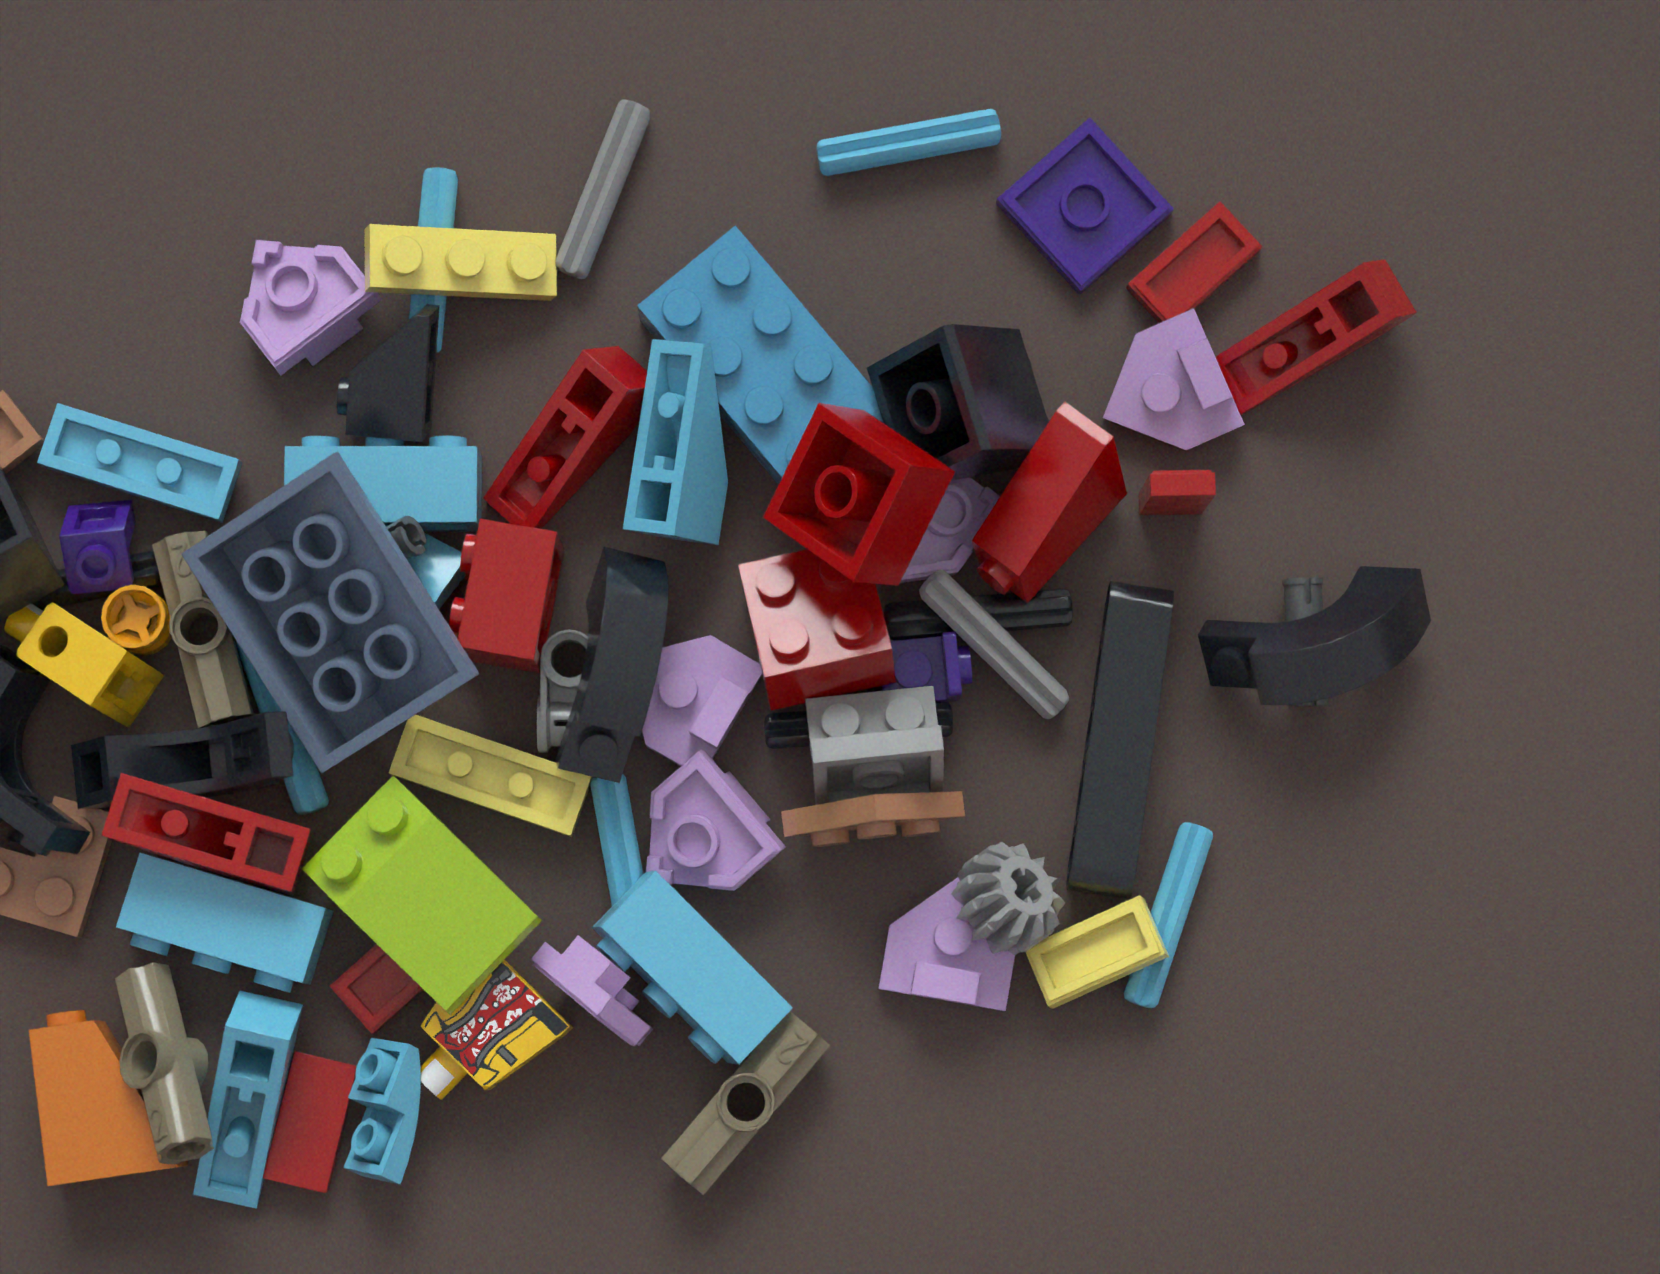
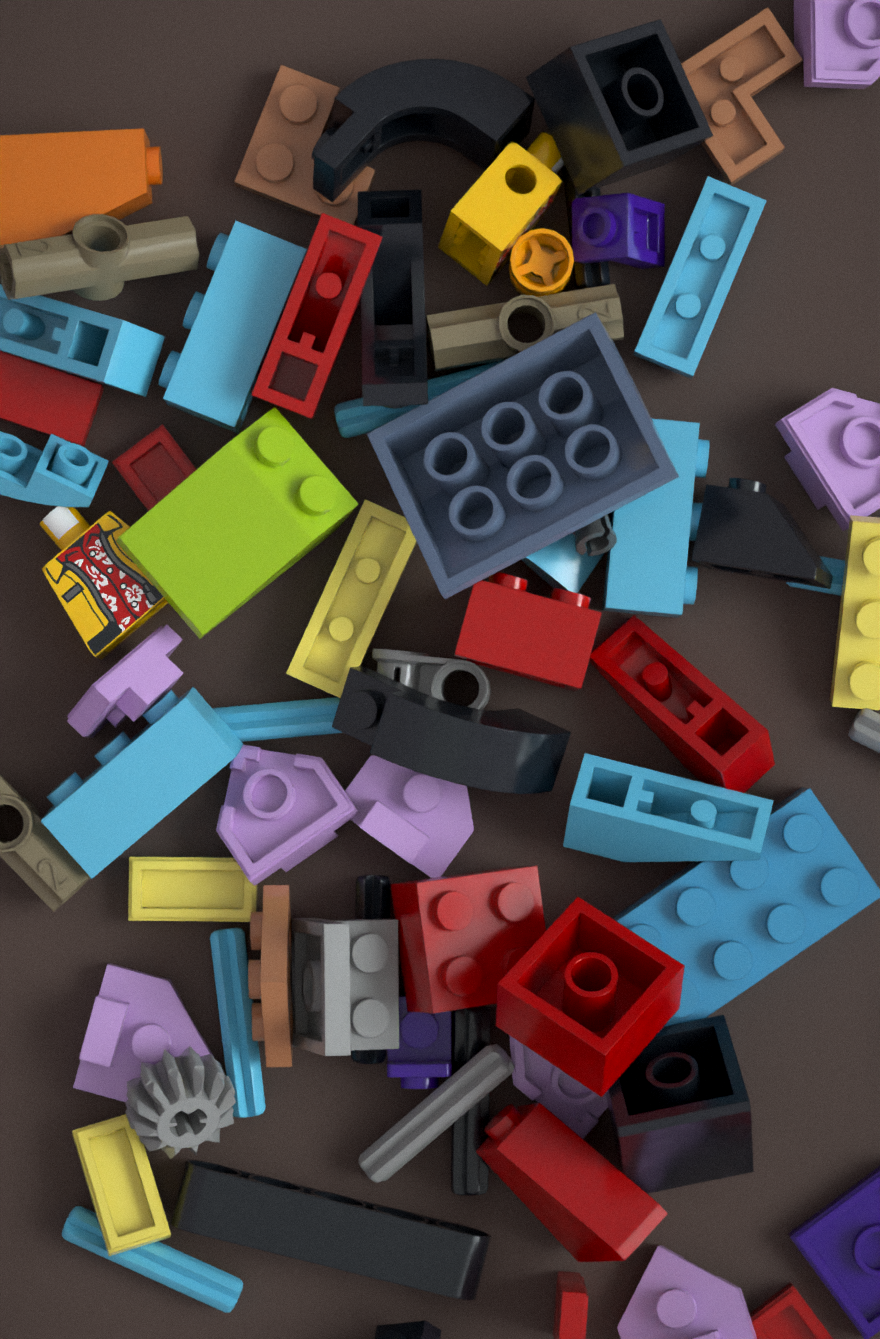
camera: 100 degrees right, 5 degrees up
none -> light yellow tile [128,856,257,922]
none -> medium azure axle [210,927,266,1118]

